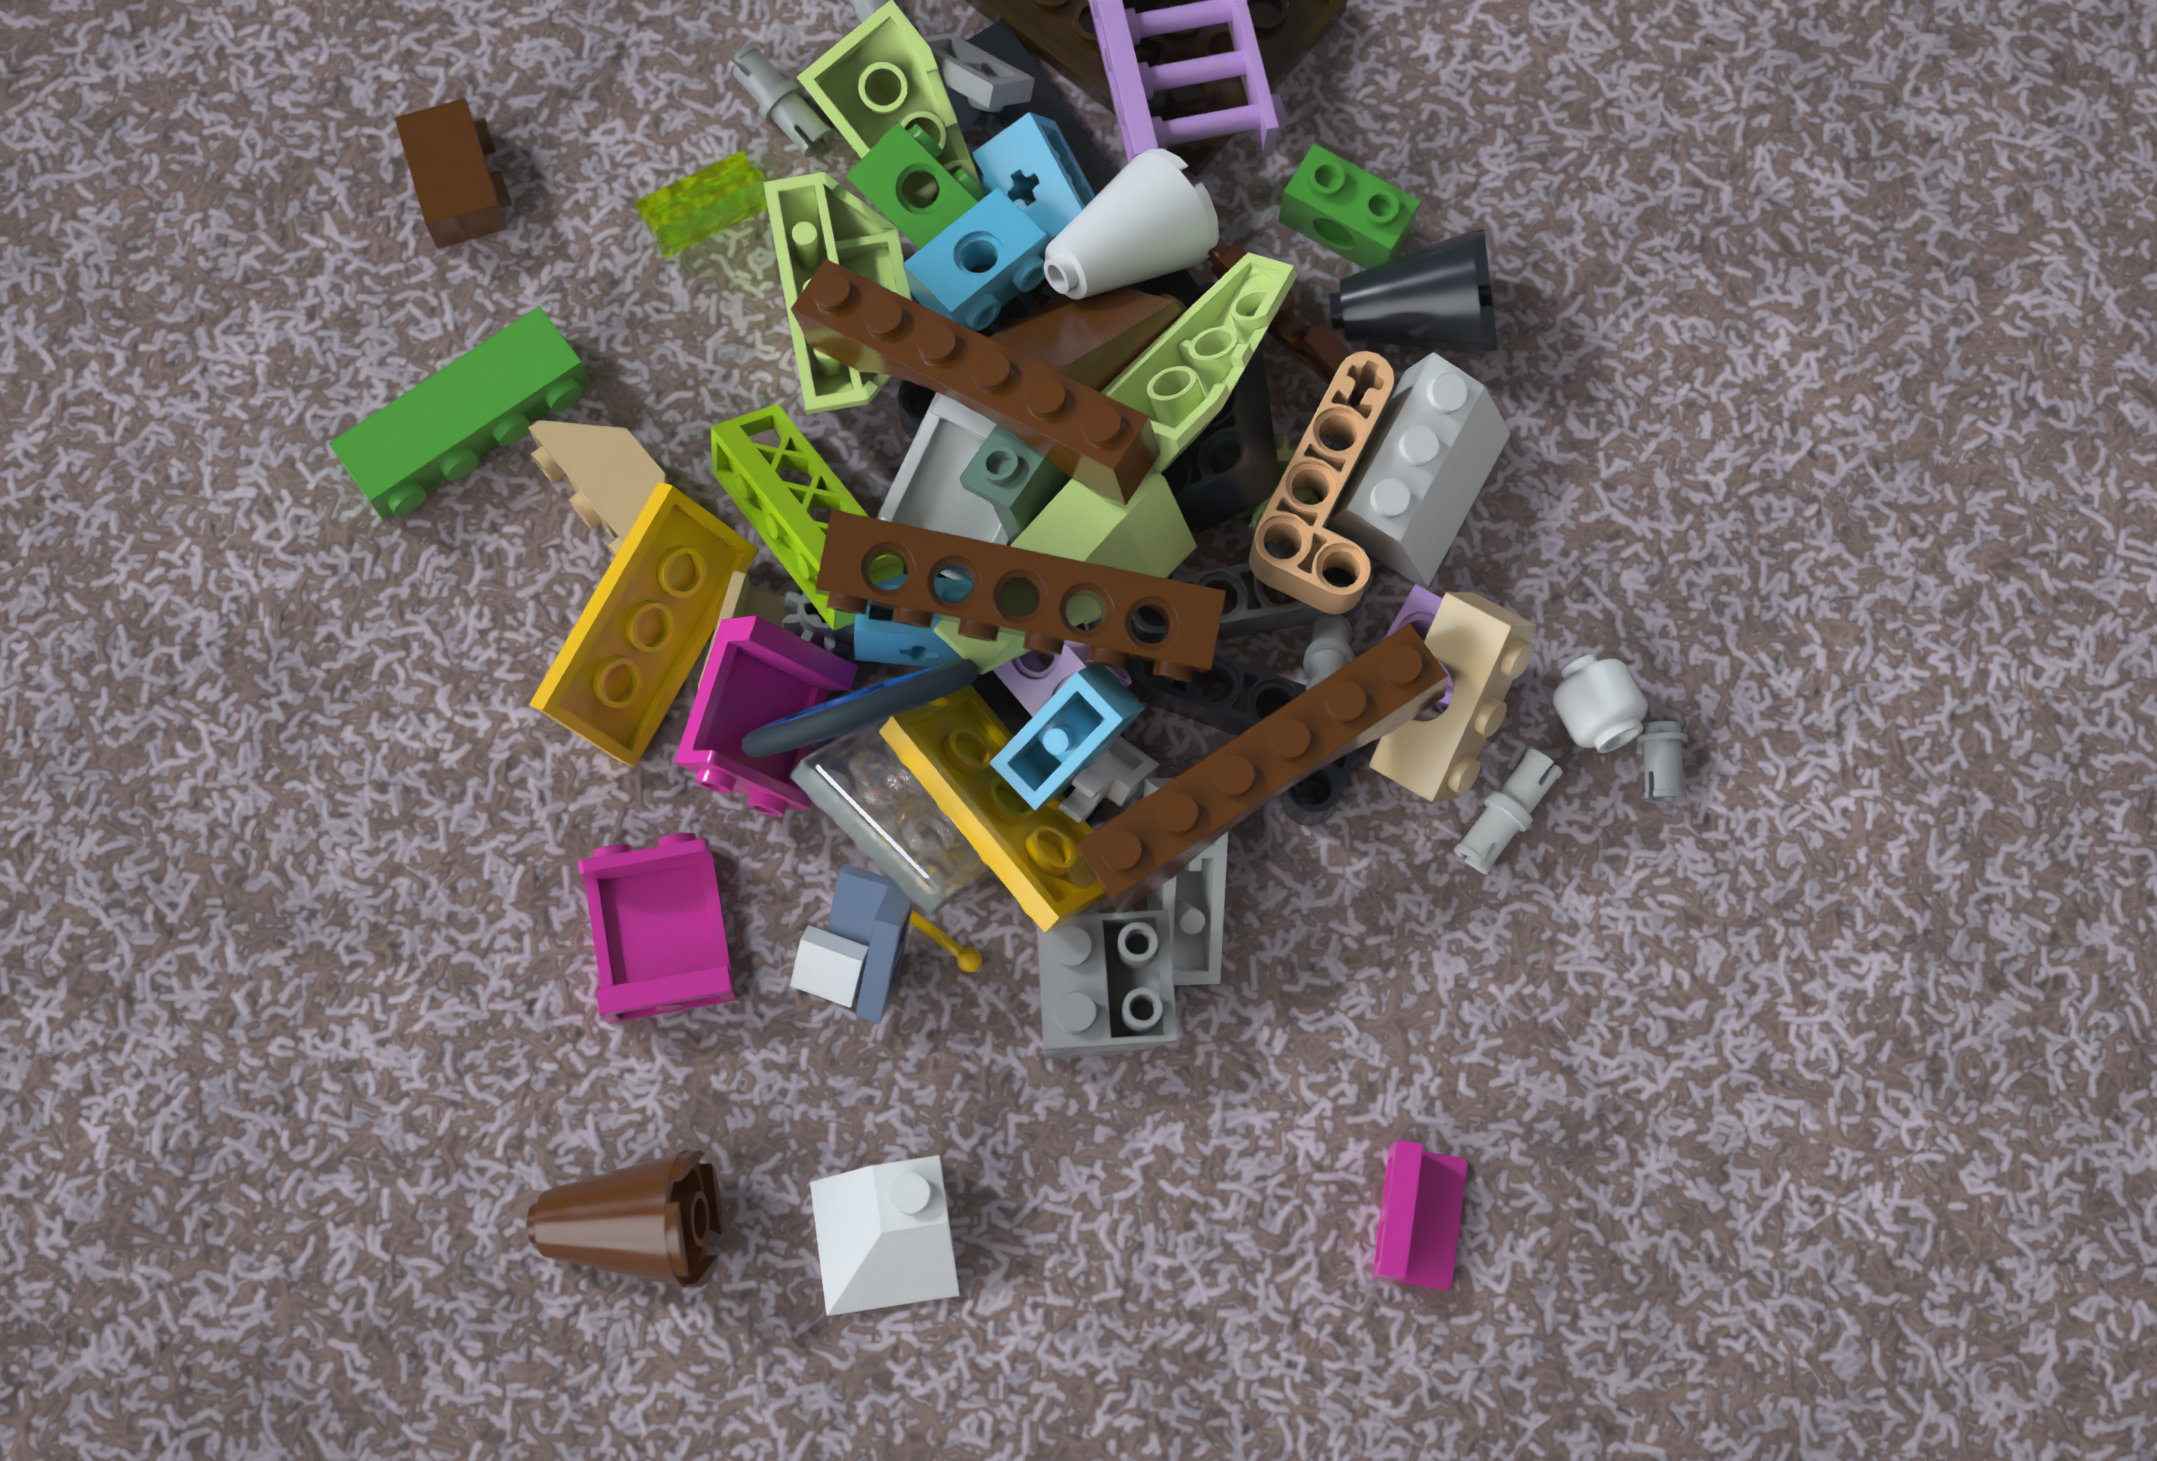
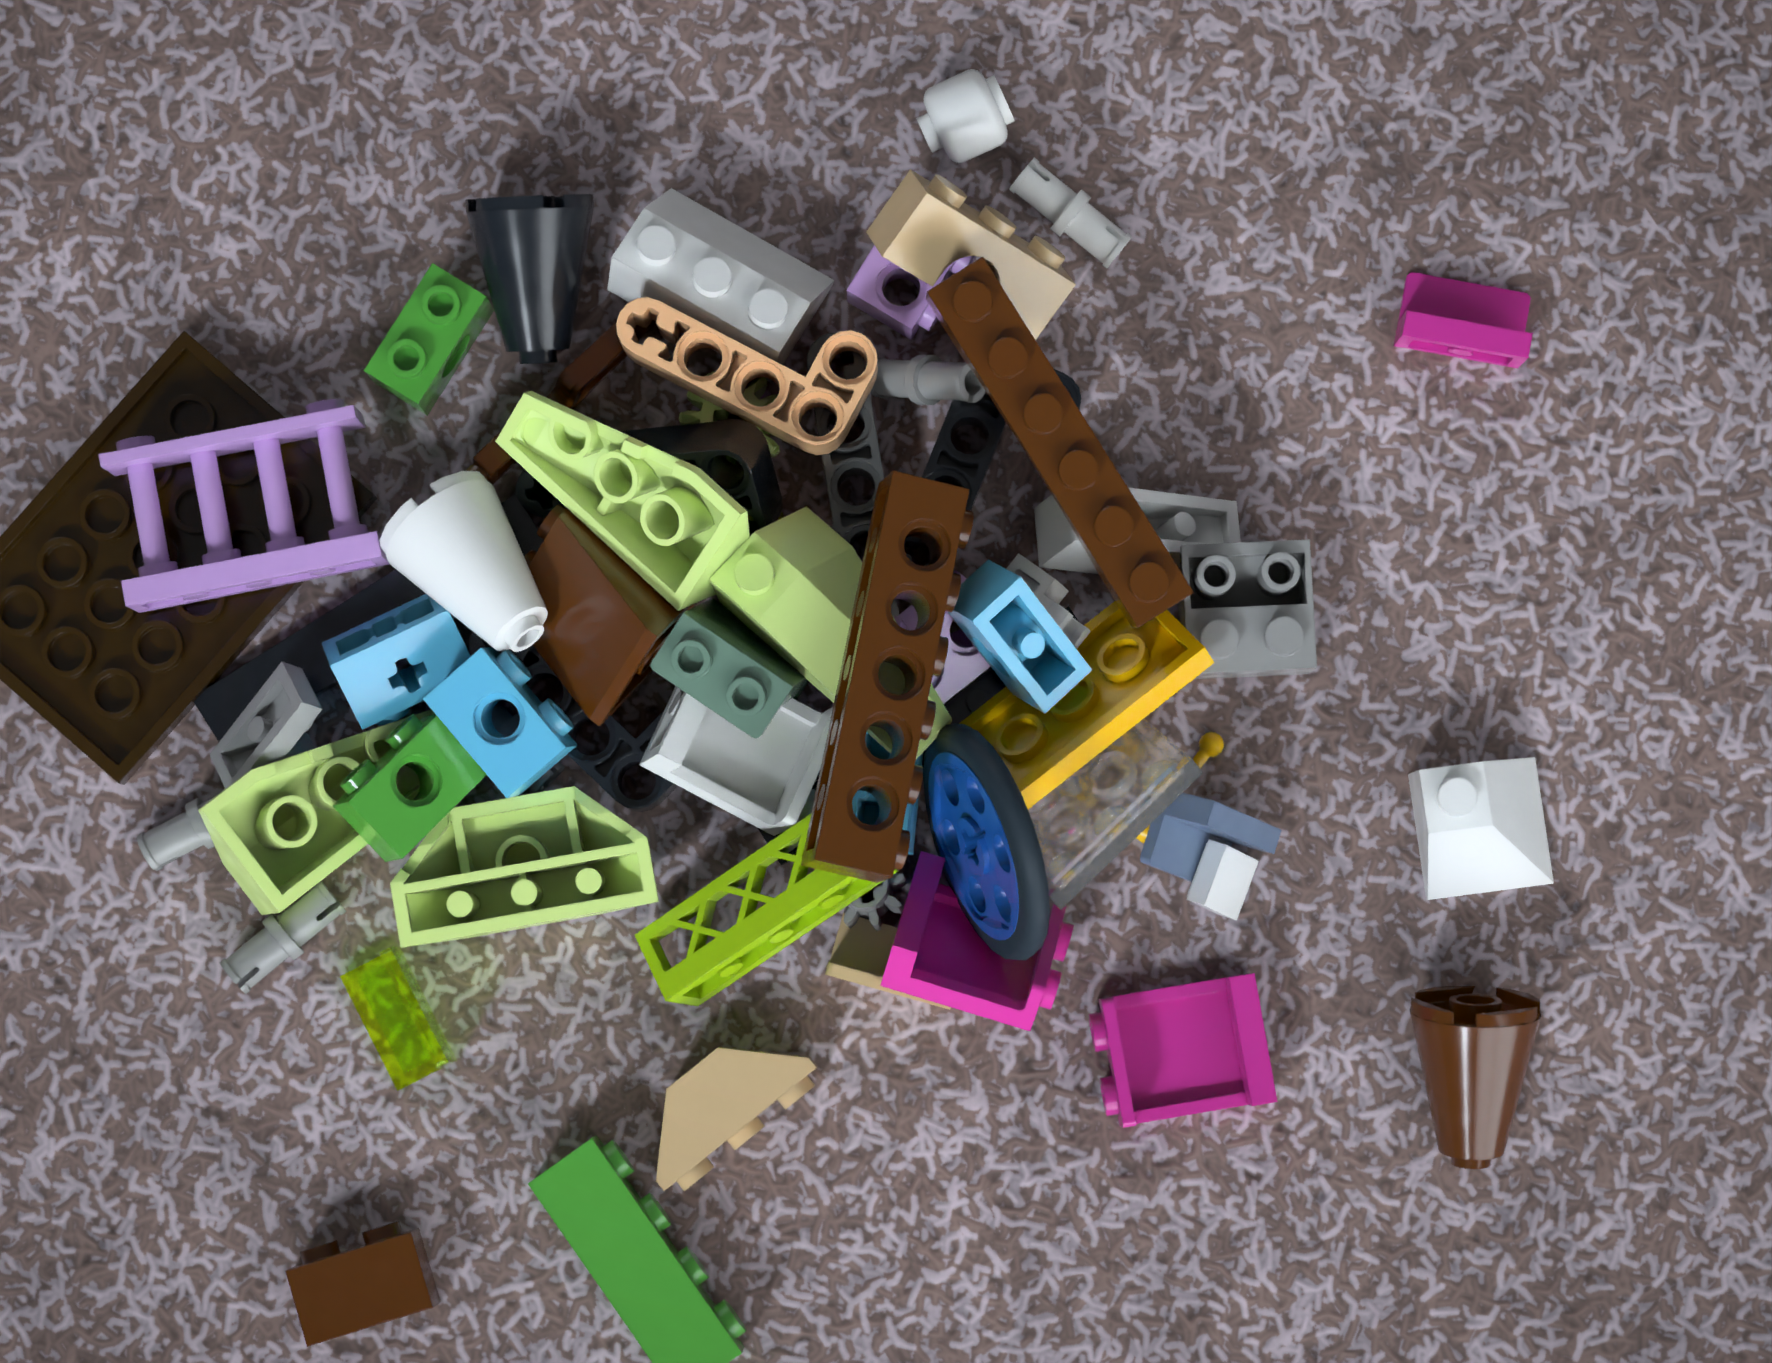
camera: 85 degrees left, 10 degrees up
yellow plate [529,482,760,768] -> none
reddish brown arch [791,259,1160,505] -> none
light grey pin [1636,721,1688,802] -> none

